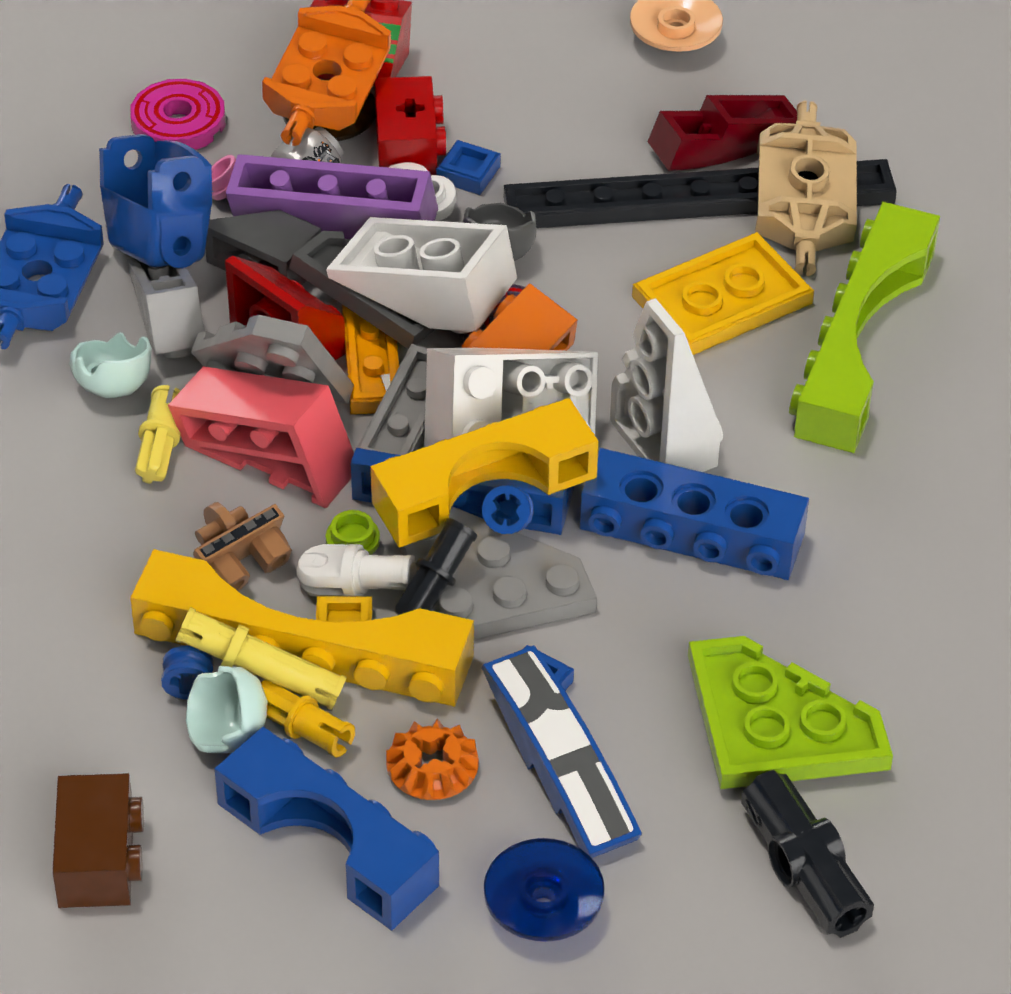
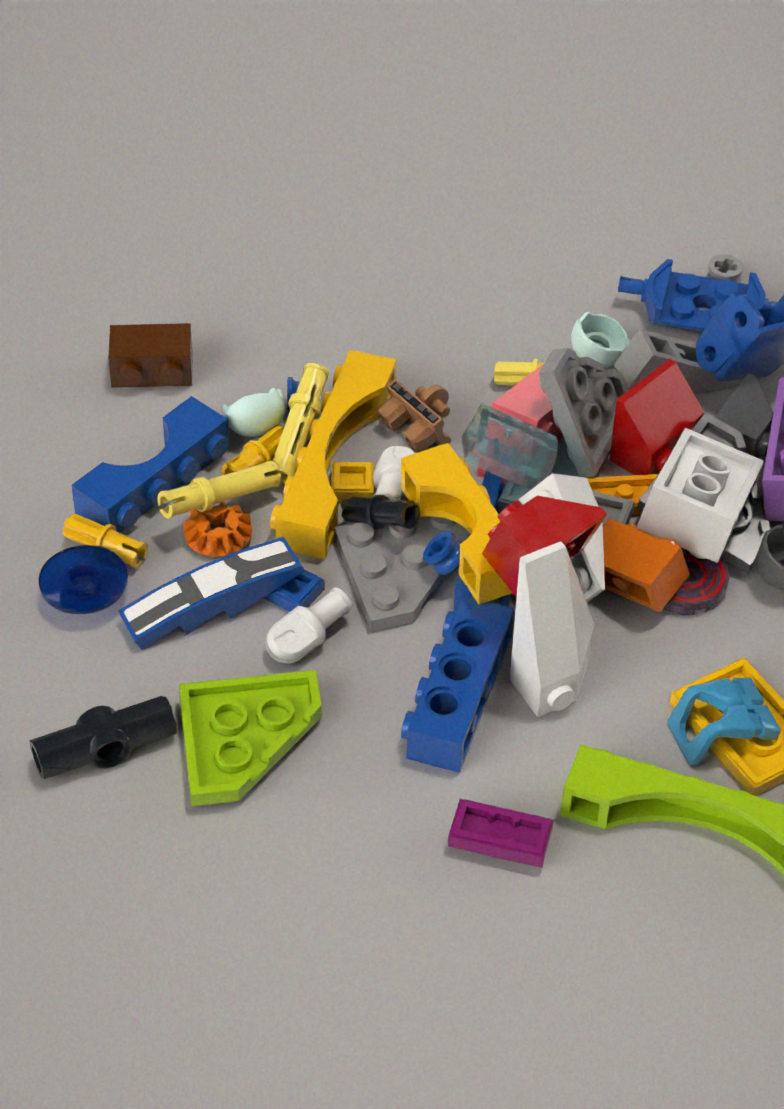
camera: 90 degrees right, 0 degrees up
none -> yellow axle [62,514,148,569]
none -> light yellow pin [157,461,281,519]
none -> white arm [265,587,352,664]
none -> magenta plate [448,798,554,868]
none -> clear light blue brick [461,403,558,490]
none -> red slope [482,495,607,596]
none -> dark azure piece [667,678,781,765]

